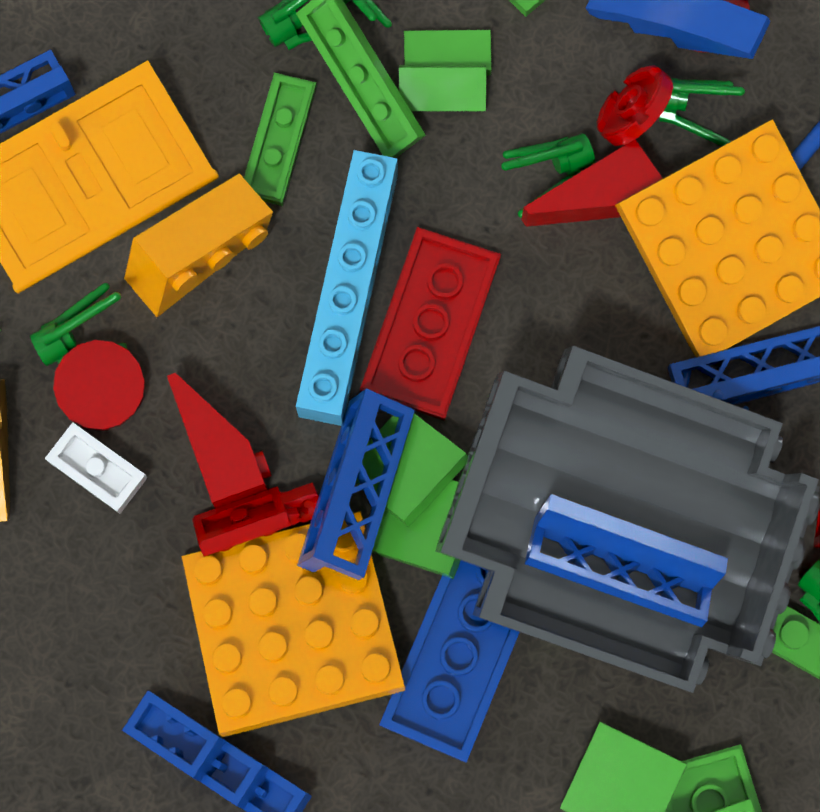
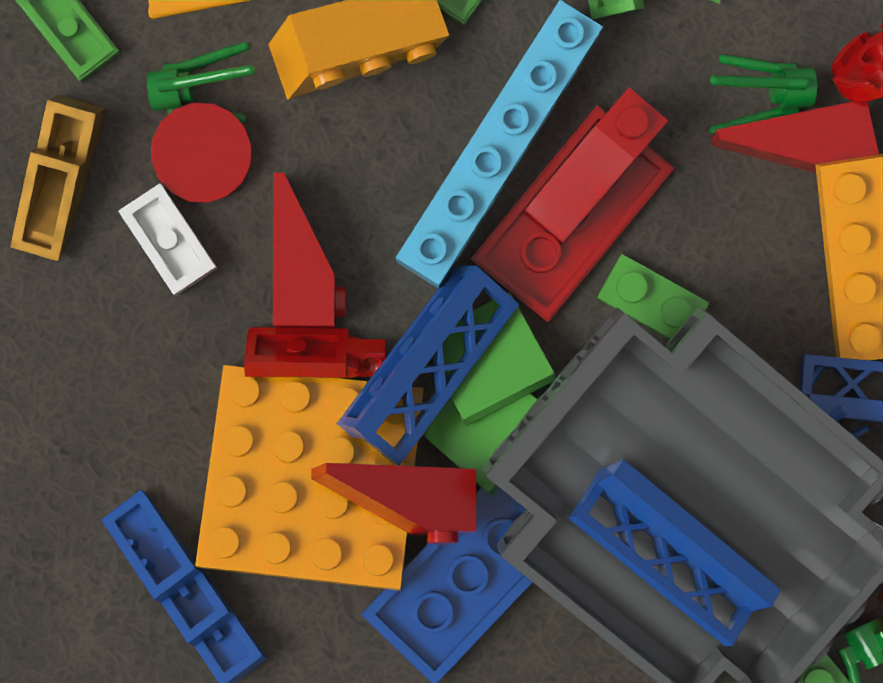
camera: 20 degrees right, 10 degrees up
none -> red slope [311,463,476,544]
none -> red slope [524,87,668,243]
none -> bright green plate [596,254,709,339]

